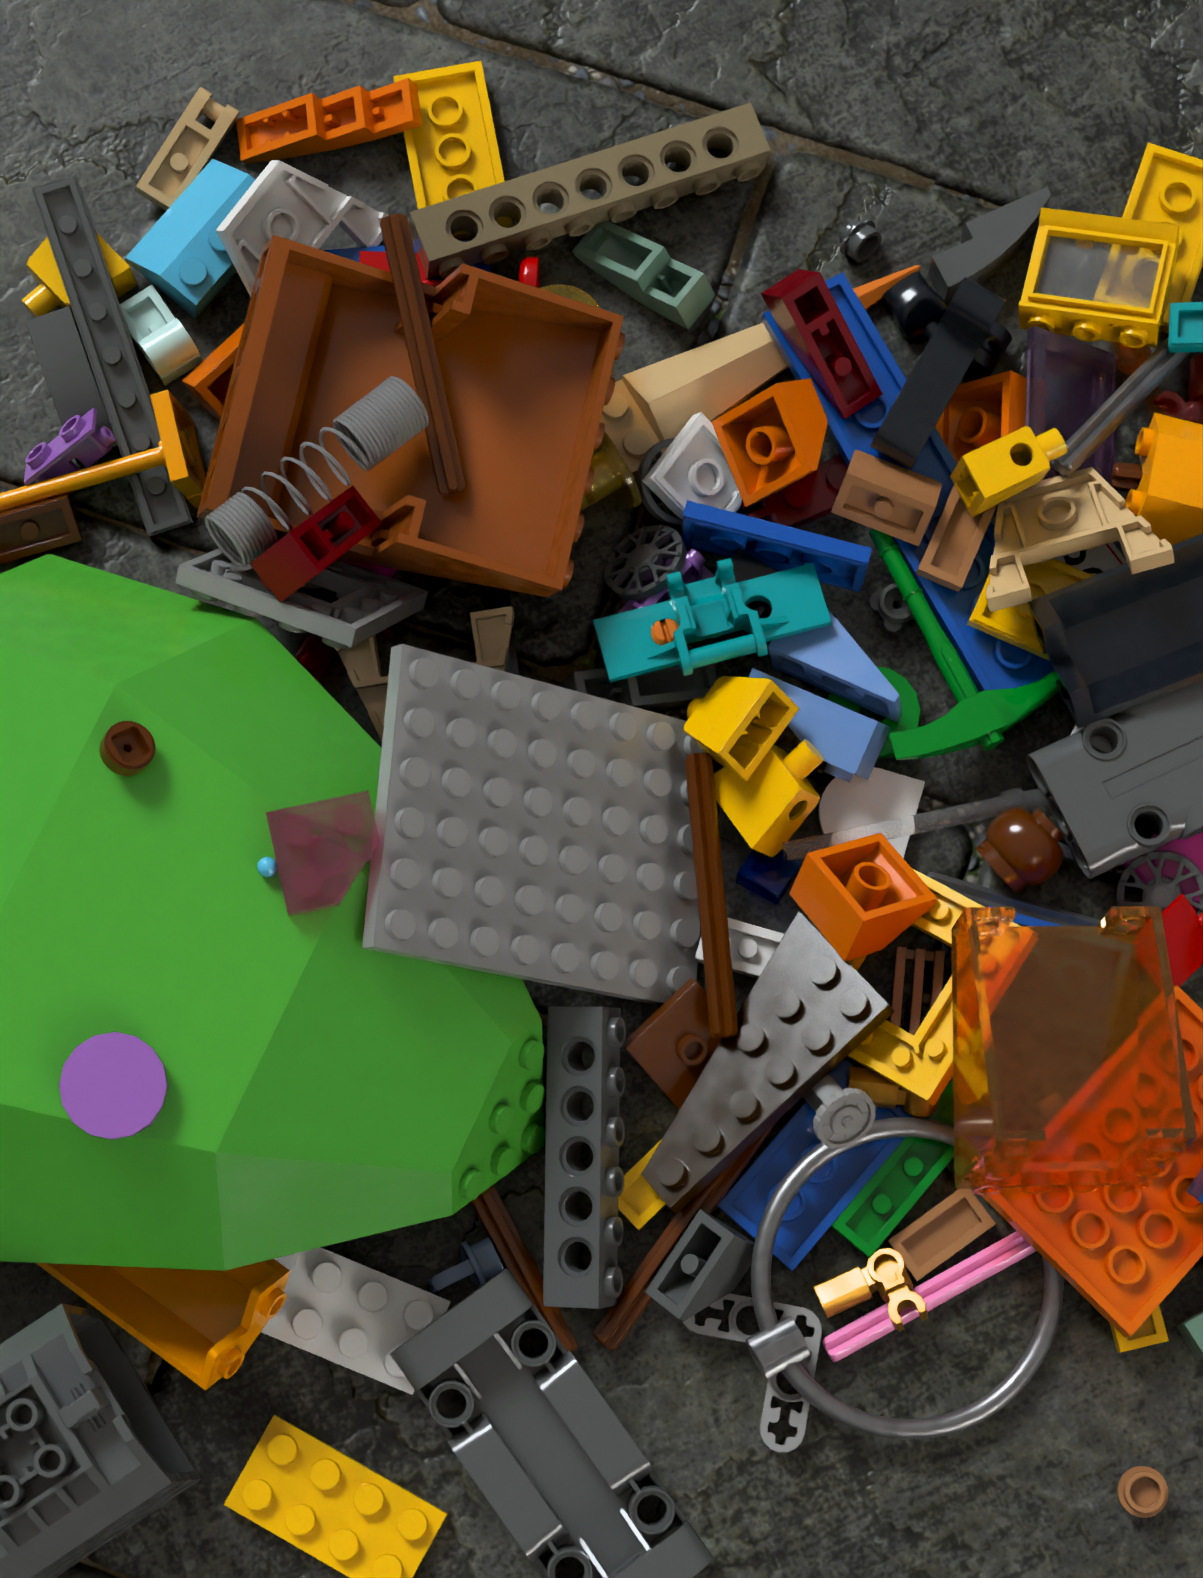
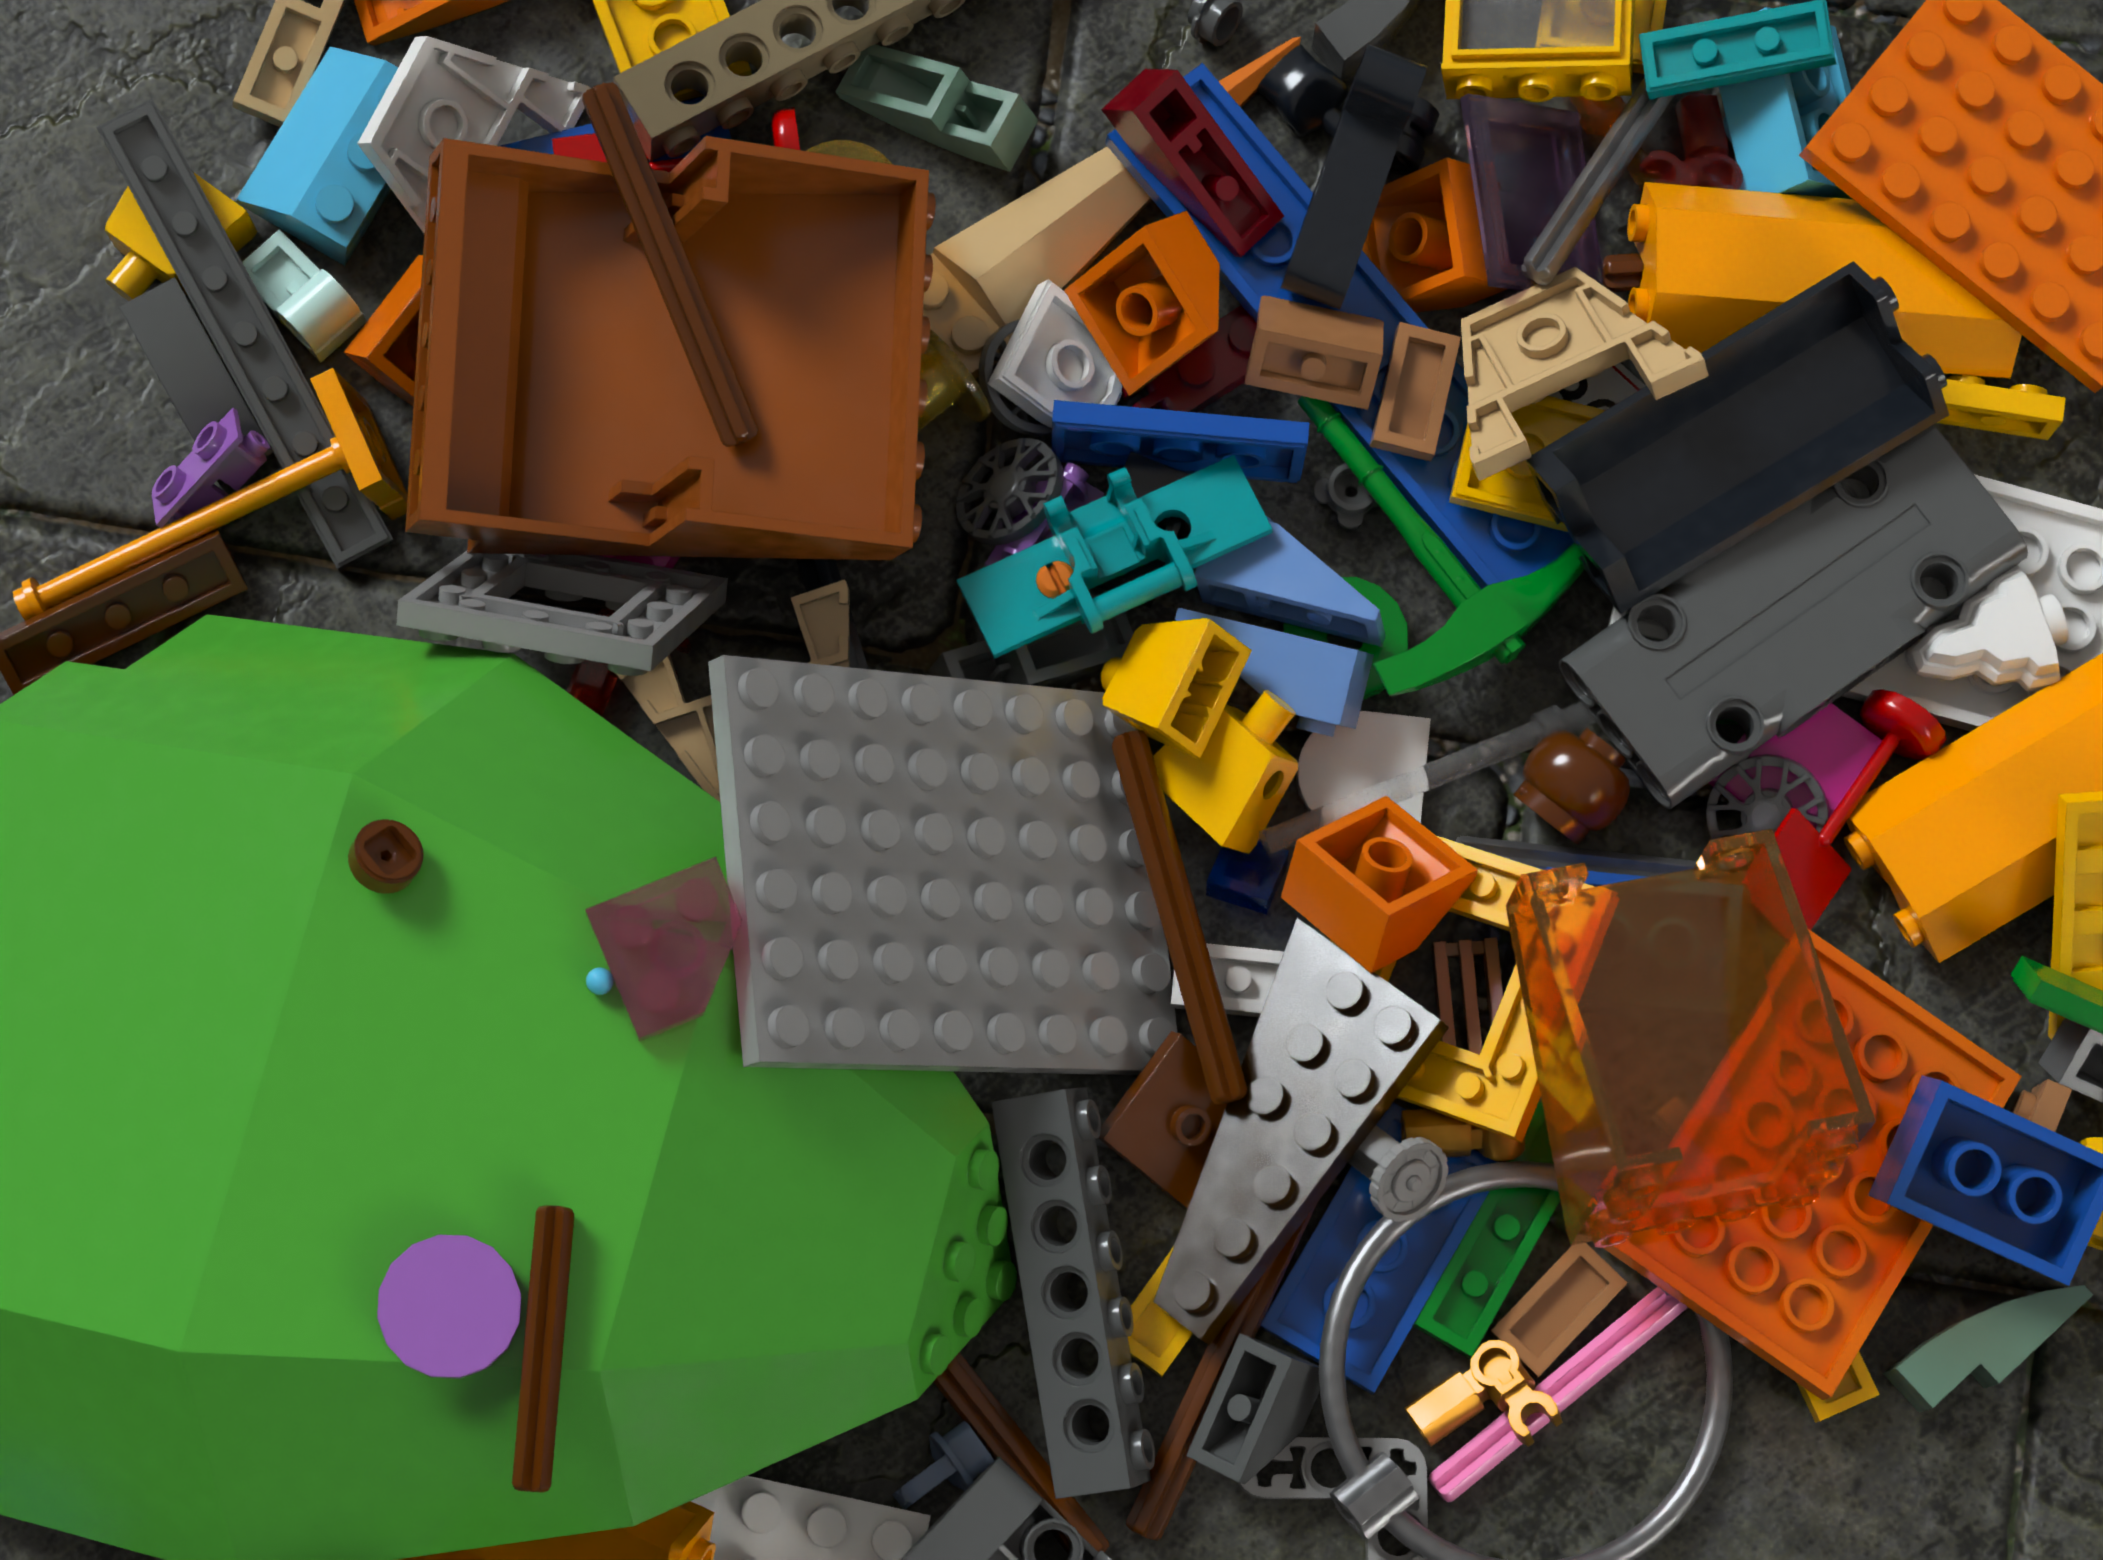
camera: 15 degrees left, 0 degrees up
light grey piece [205,376,429,567] -> none
dark red slope [250,485,382,603] -> none
yellow torso [950,426,1067,517] -> none
none -> reddish brown axle [512,1205,574,1493]

